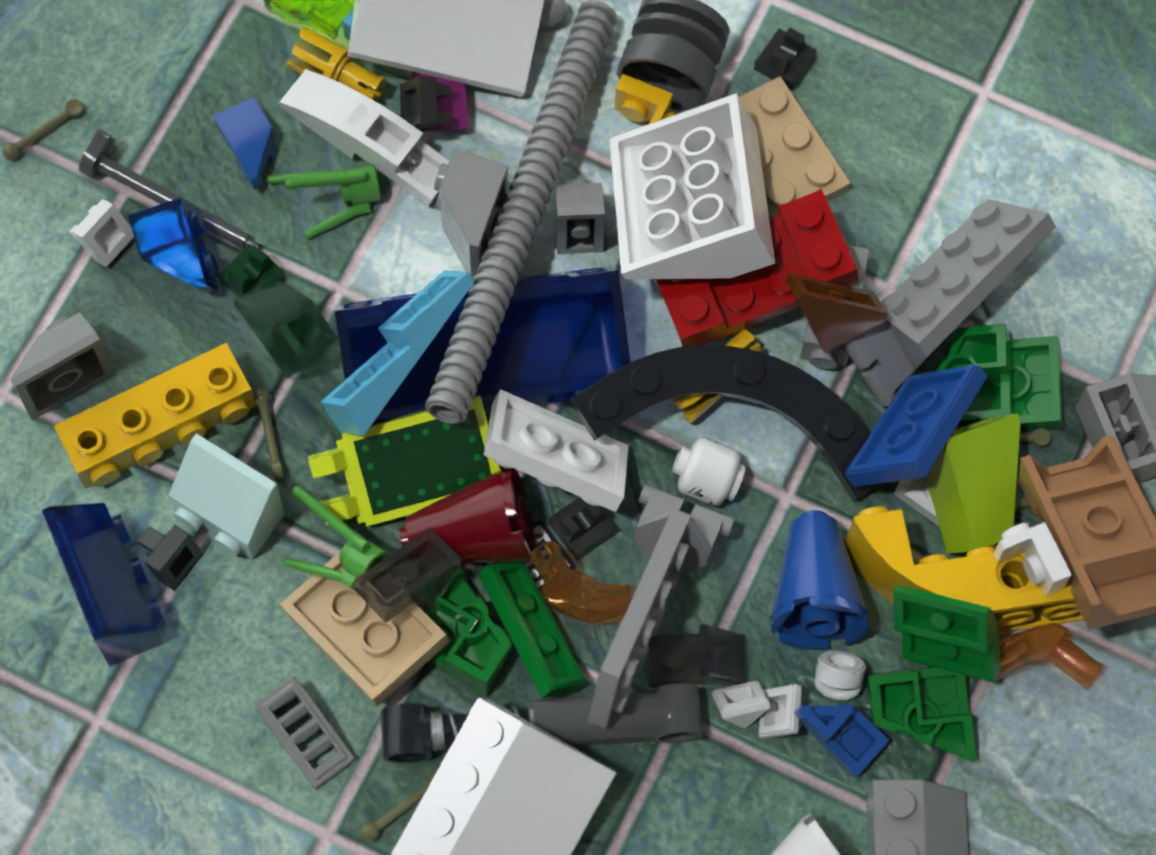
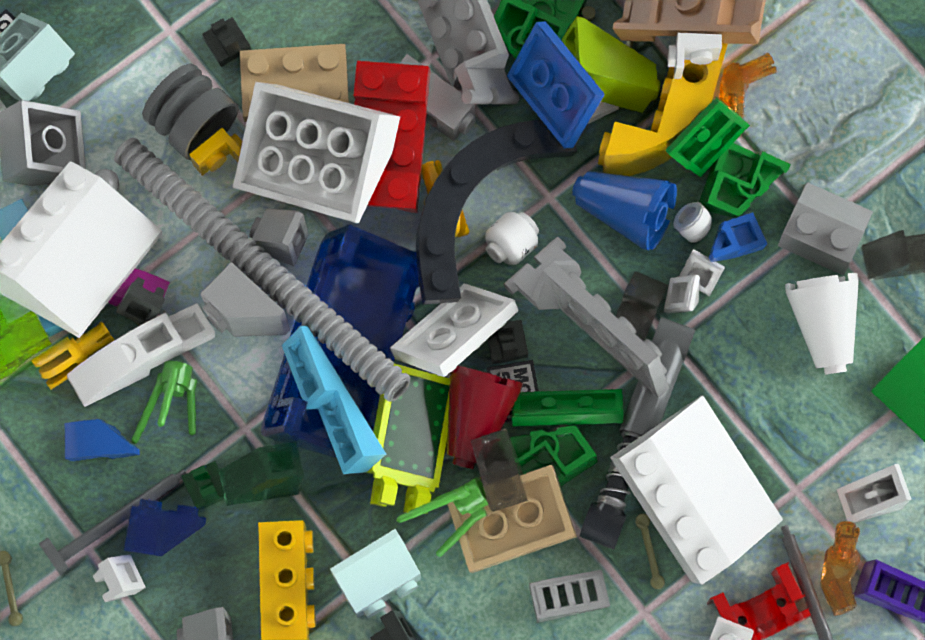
camera: 60 degrees left, 5 degrees up
olive hinge [253,388,284,481] -> none
clear orange arm [530,541,633,625] -> none
reddish brown slope [786,272,888,353] -> none

